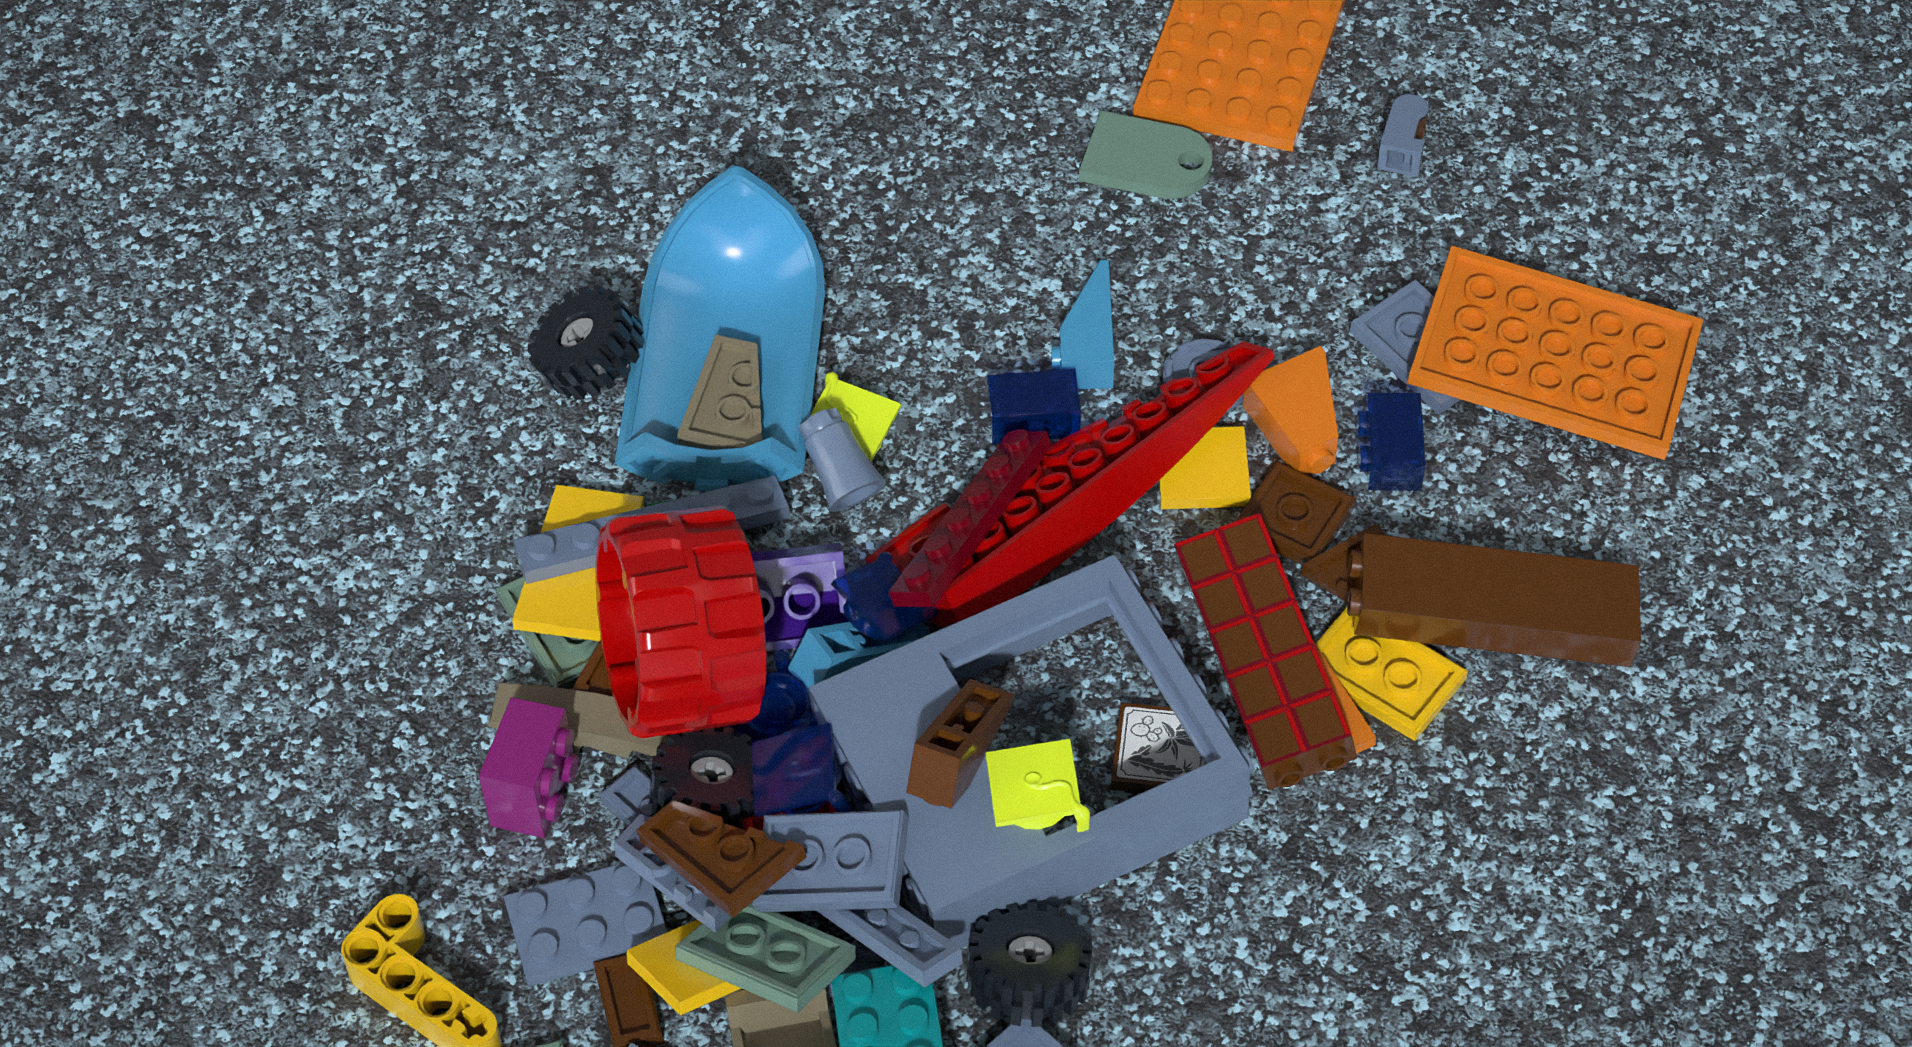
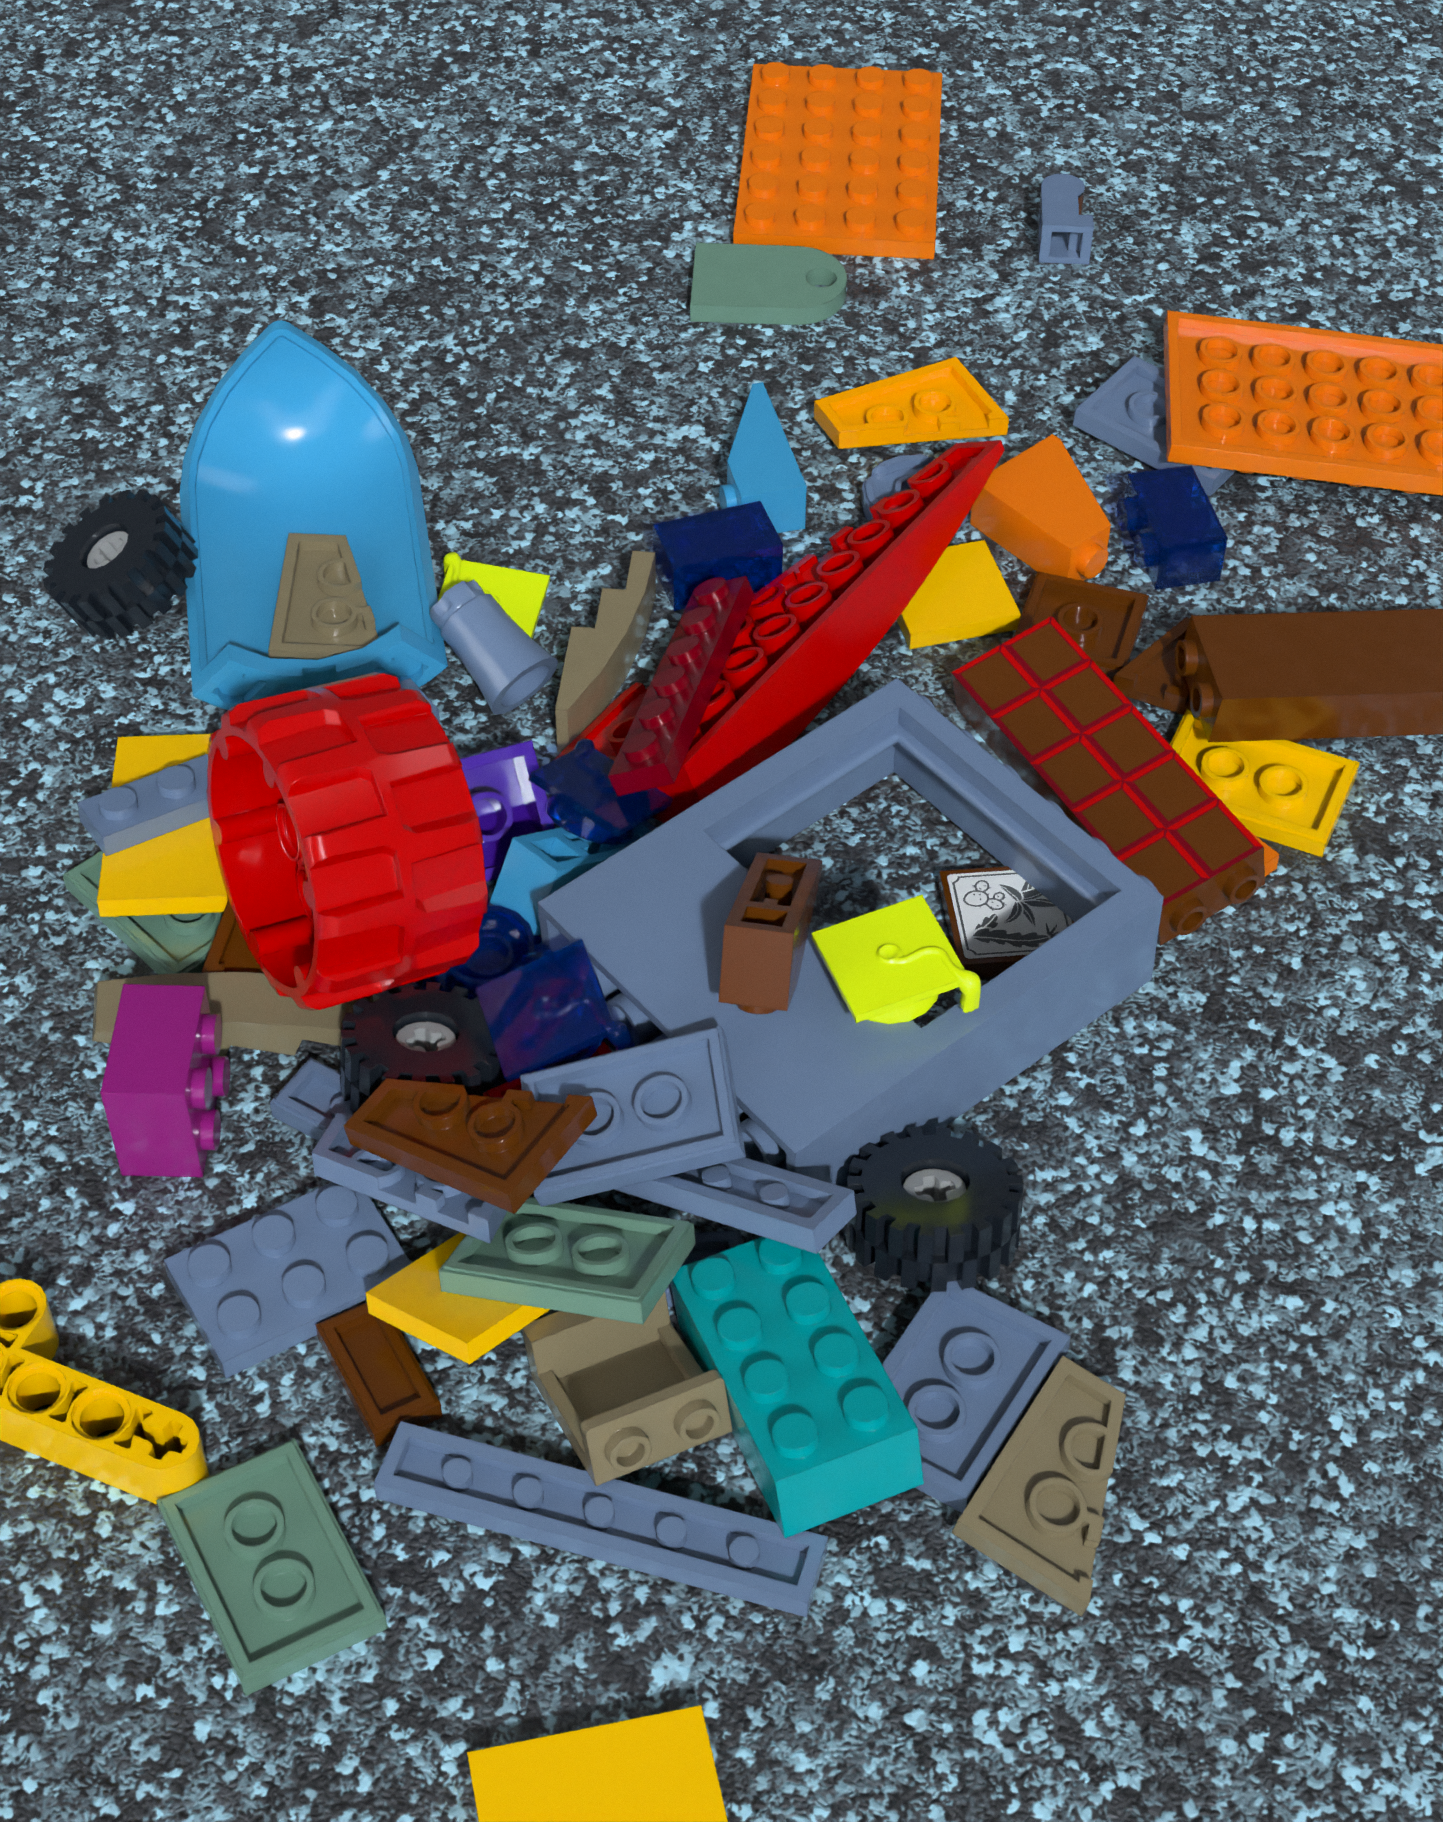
camera: 15 degrees left, 5 degrees down
none -> dark tan slope [555,551,656,752]
none -> light orange wing [814,357,1009,449]

